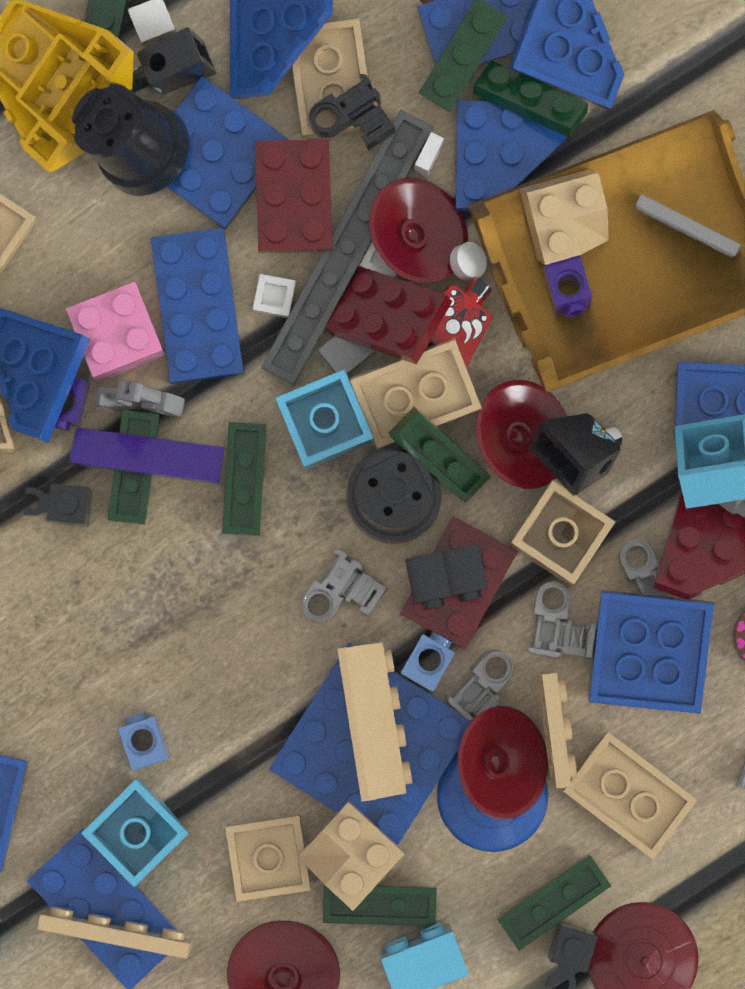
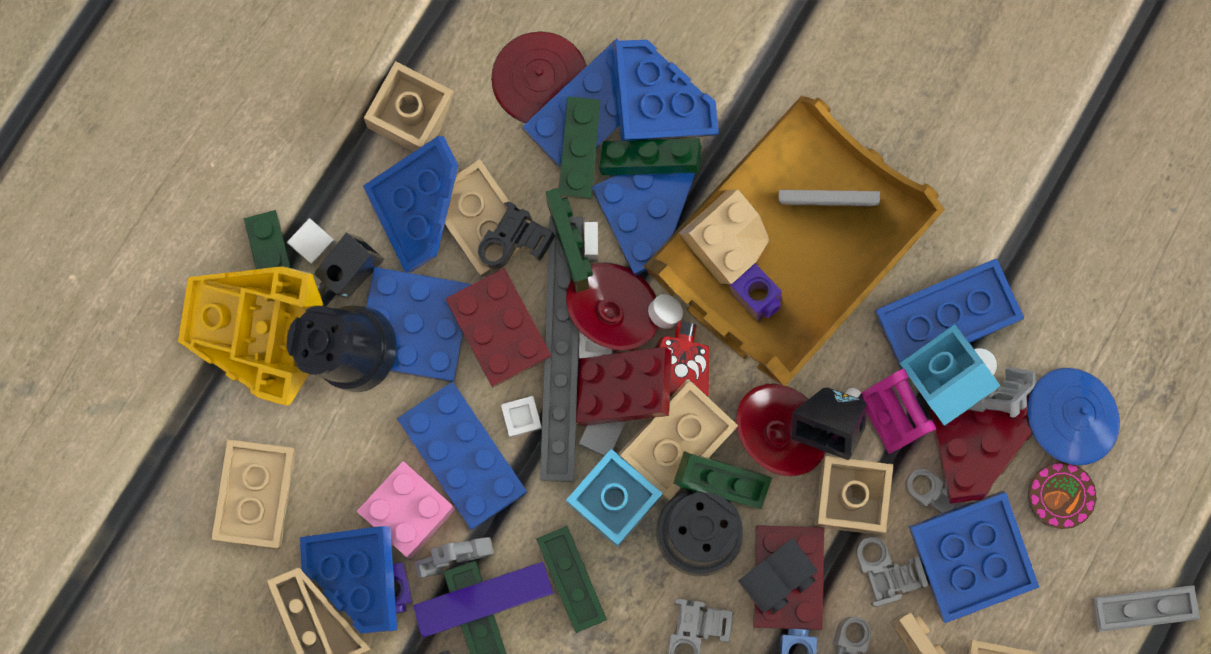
camera: 25 degrees left, 5 degrees down
none -> dark green plate [545,188,593,293]
none -> dark pink plate [862,369,936,454]

